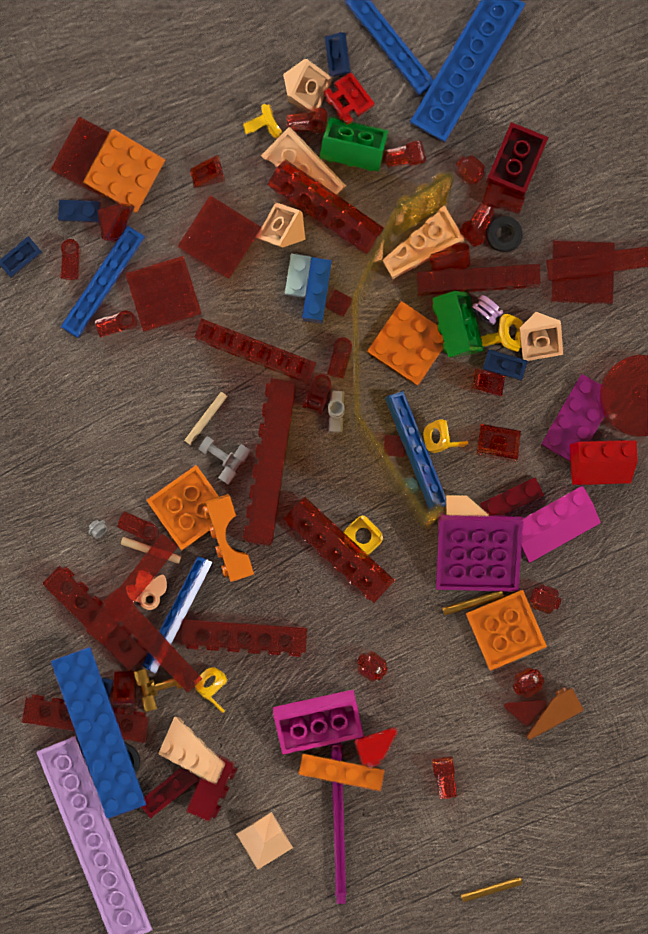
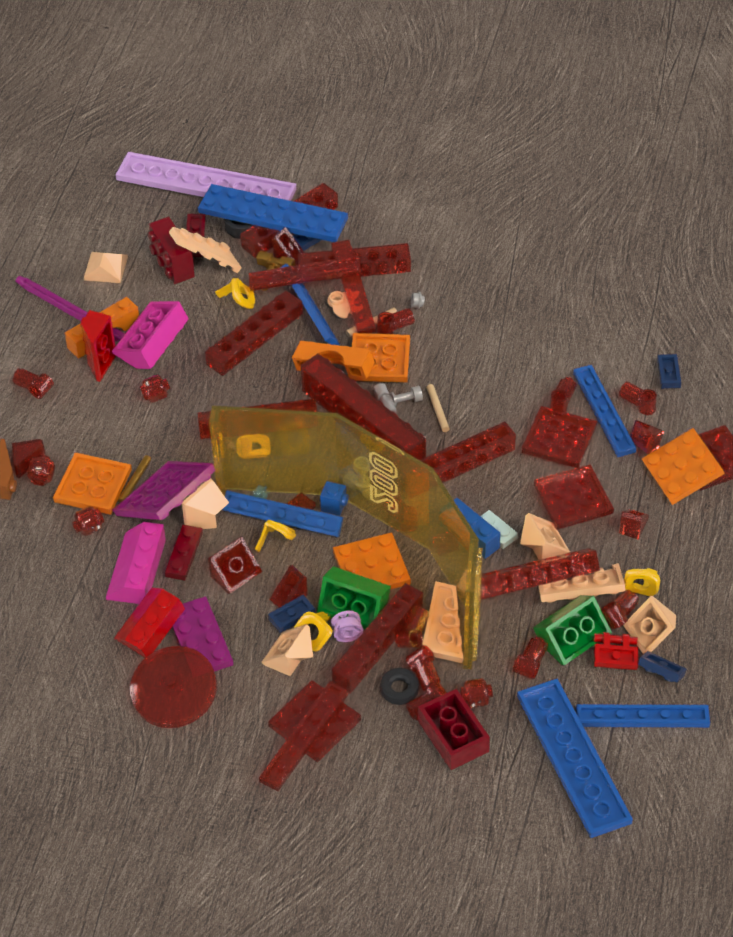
camera: 125 degrees right, 35 degrees down
dark blue plate [58,200,101,223] -> none
none -> blue brick [320,481,349,516]

